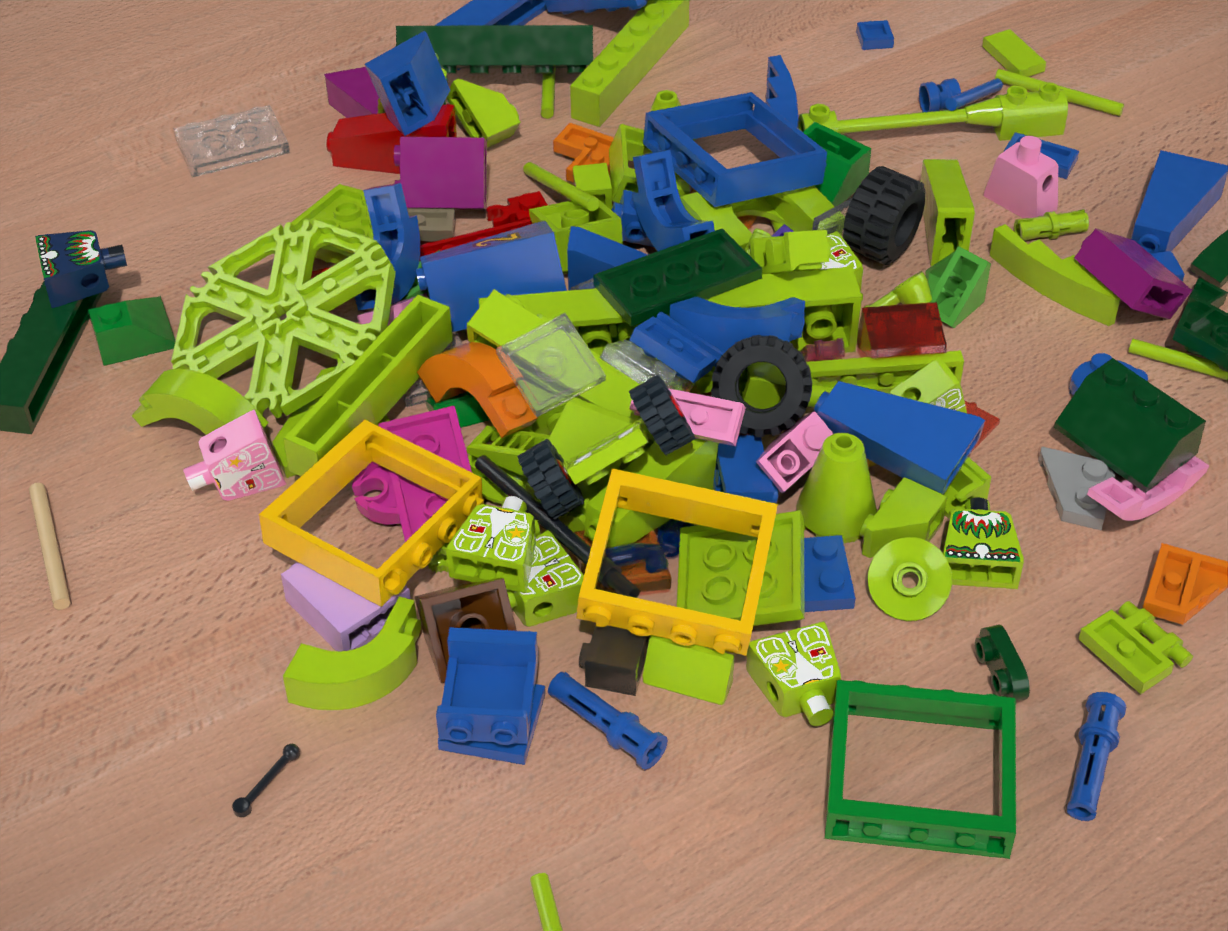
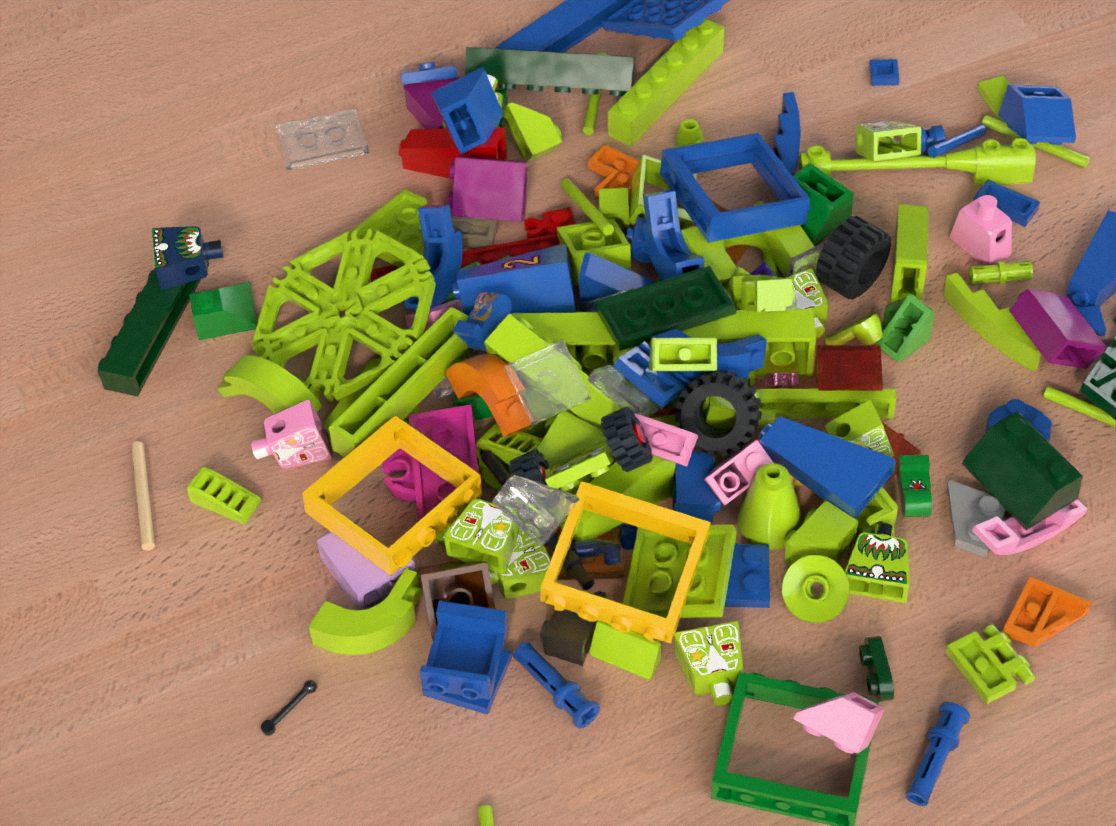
camera: 10 degrees right, 5 degrees up
none -> lime slope [187,466,262,525]
none -> plate [400,62,457,85]
none -> blue leg [453,291,512,351]
none -> clear wing [492,475,580,547]
none -> lime slope [649,338,717,371]
none -> bright pink slope [794,692,885,753]
none -> lime torso [856,121,921,161]
none -> green leg [896,455,932,517]
none -> blue slope [998,84,1076,145]

